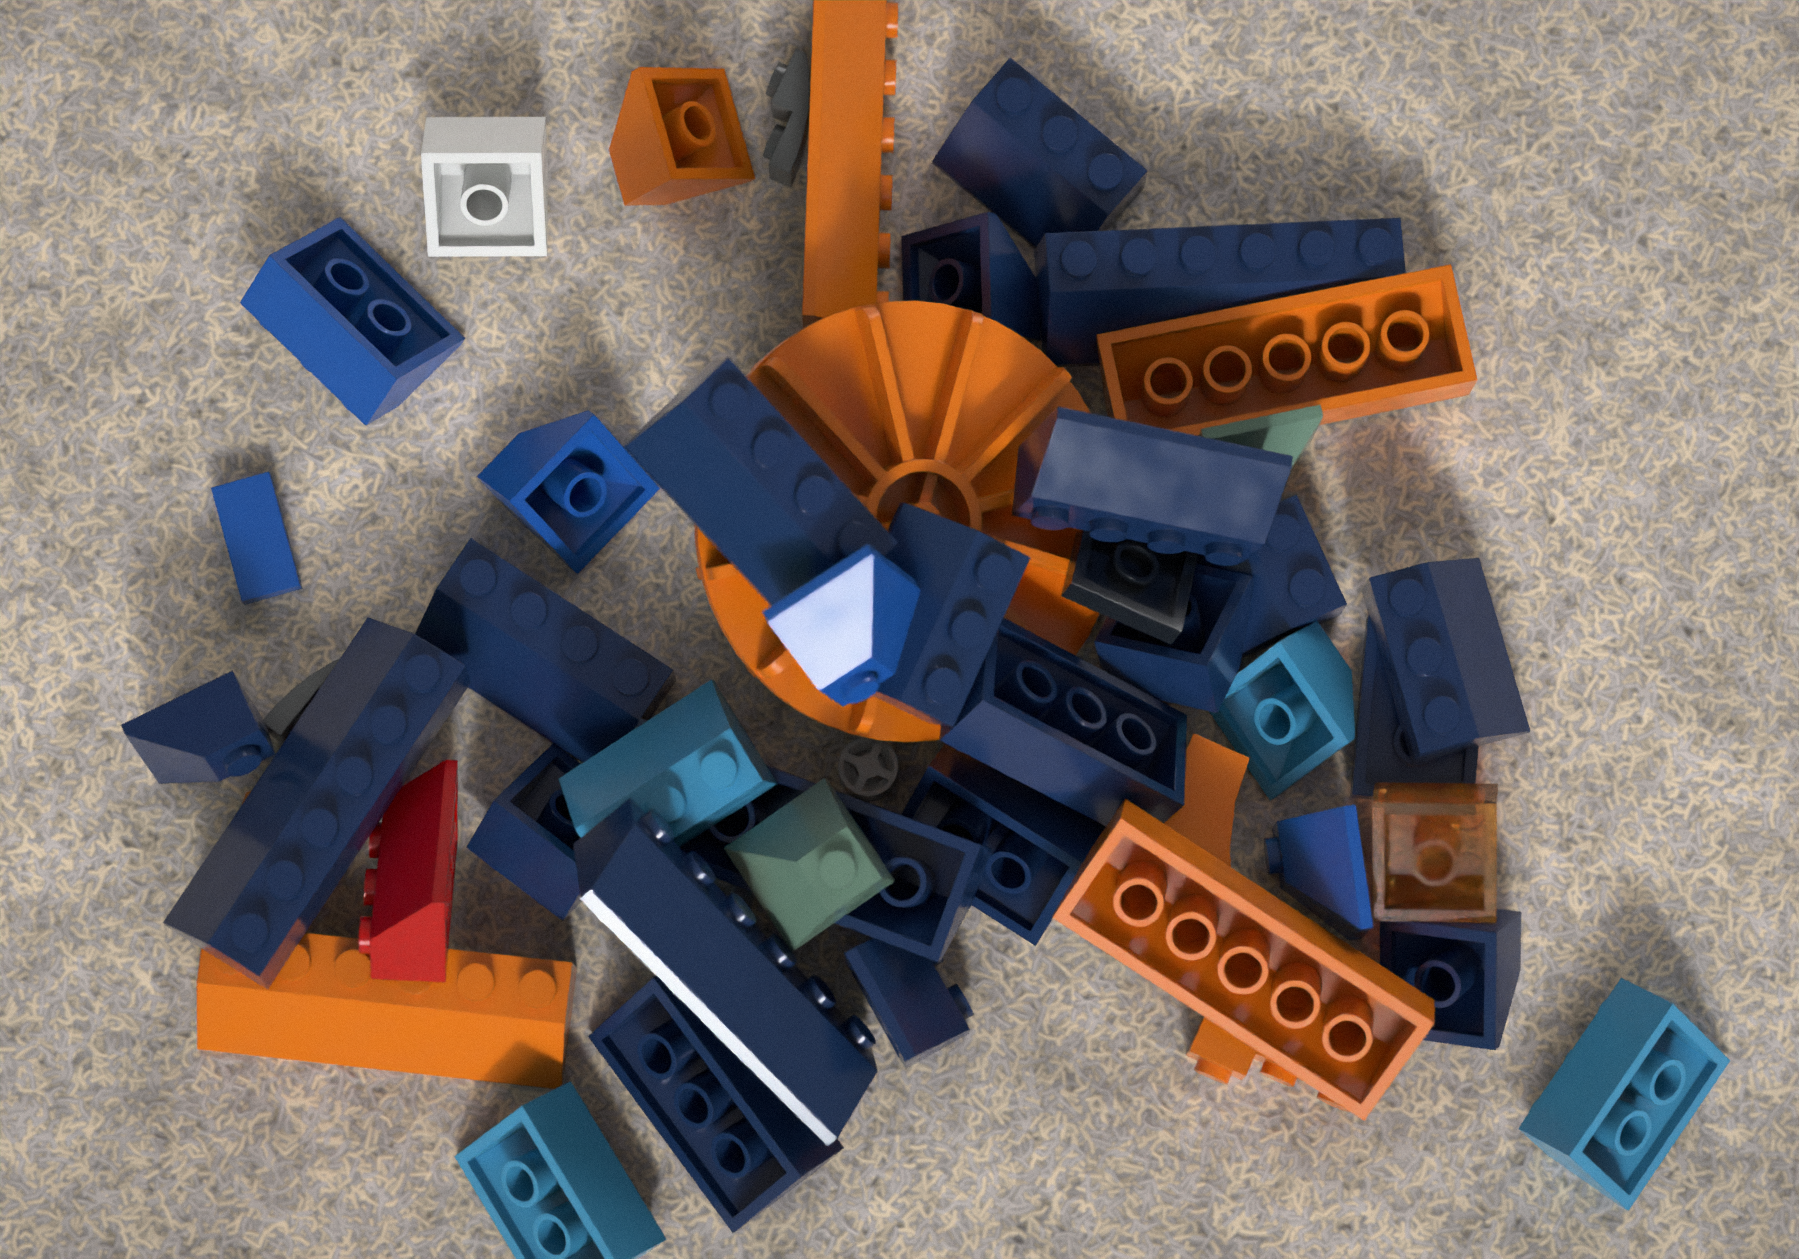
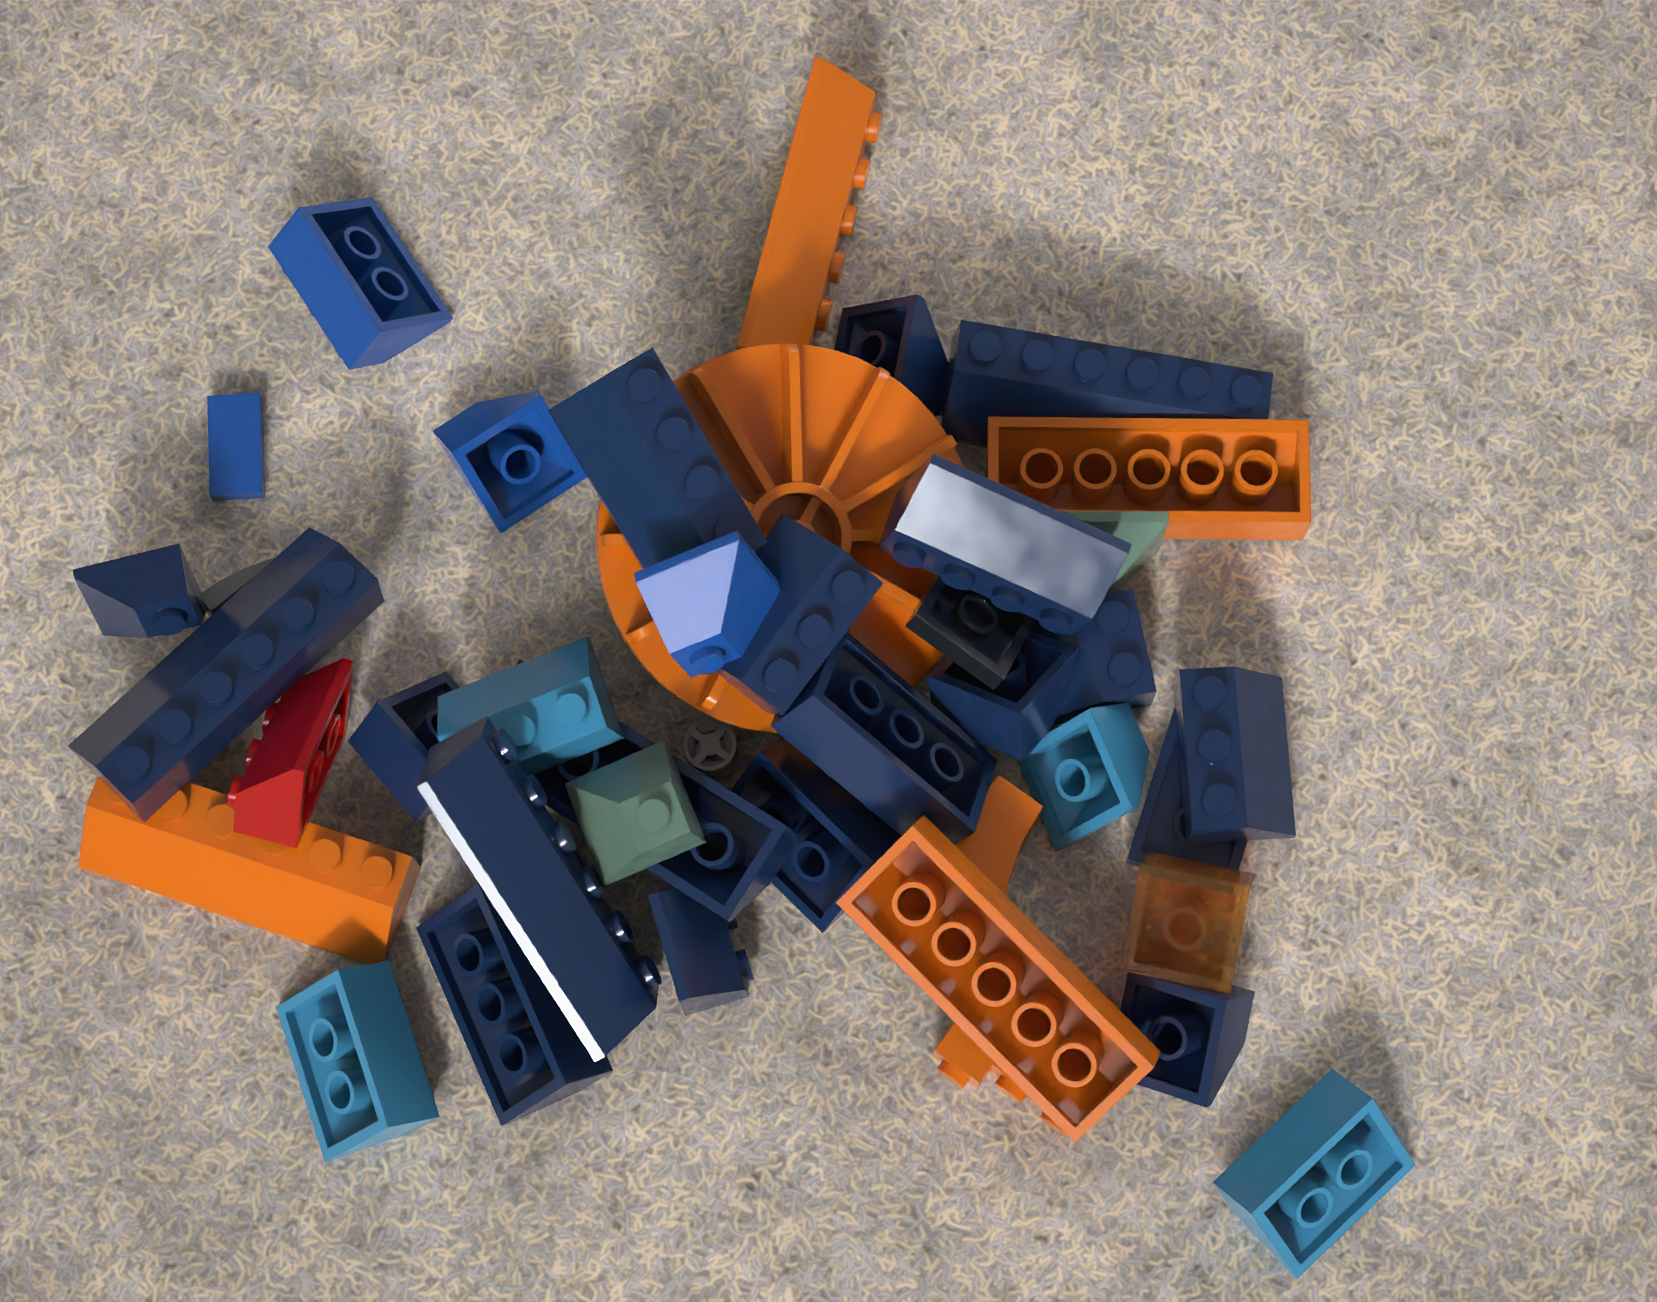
camera: 15 degrees right, 5 degrees down
dark blue slope [415,538,676,763] -> none
white slope [421,117,548,257] -> none
orange slope [609,67,756,206] -> none
dark grey slope [763,49,810,188] -> none
dark blue slope [932,57,1148,249] -> none
blue slope [1264,805,1373,941] -> none

